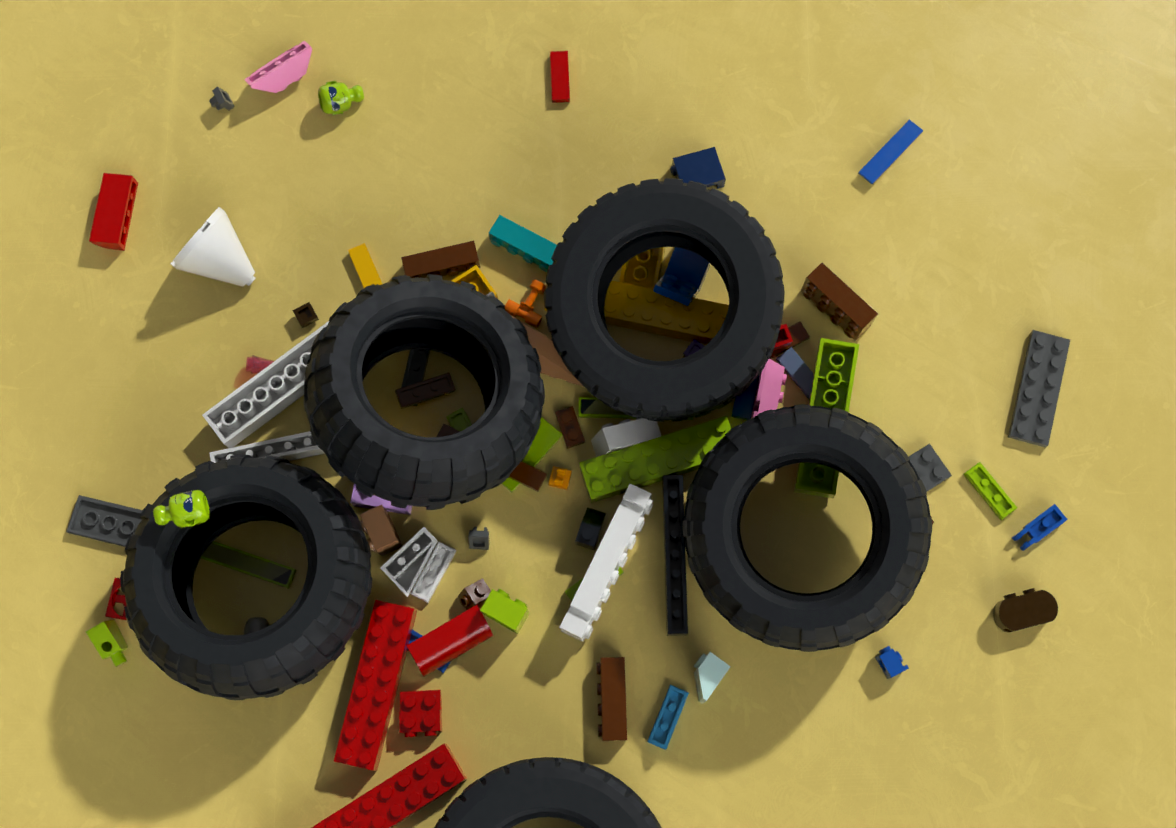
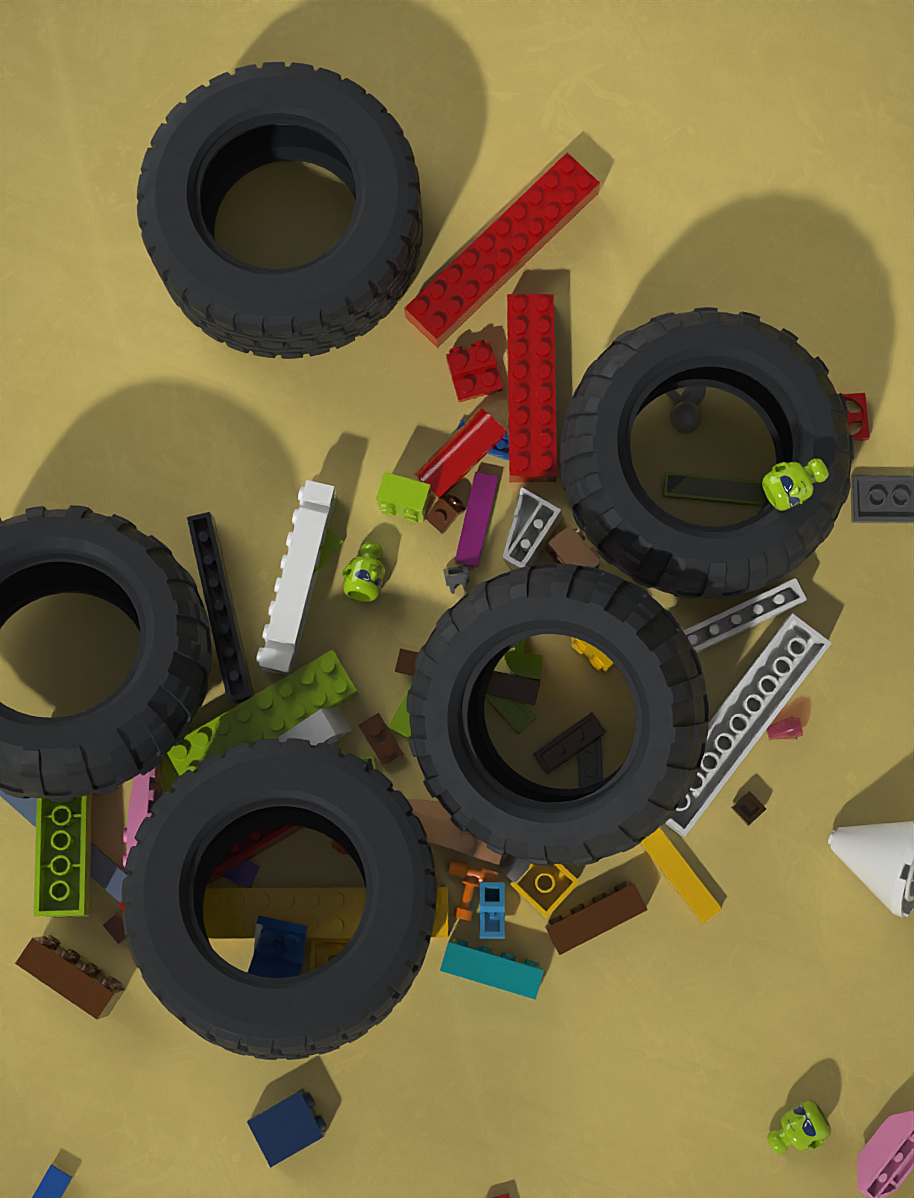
camera: 170 degrees right, 5 degrees up
lime torso [86,620,128,667] -> none
white tile [410,542,456,603] -> none
light orange tile [548,466,572,490] -> none
black slope [575,507,606,550] -> none
reddish brown brick [597,657,627,741] -> none
dark azure tile [647,685,689,750] -> none
light aqua slope [694,652,731,703] -> none
none -> lime piece [342,542,385,602]
none -> magenta tile [455,472,498,568]
none -> dark azure brick [480,882,505,939]

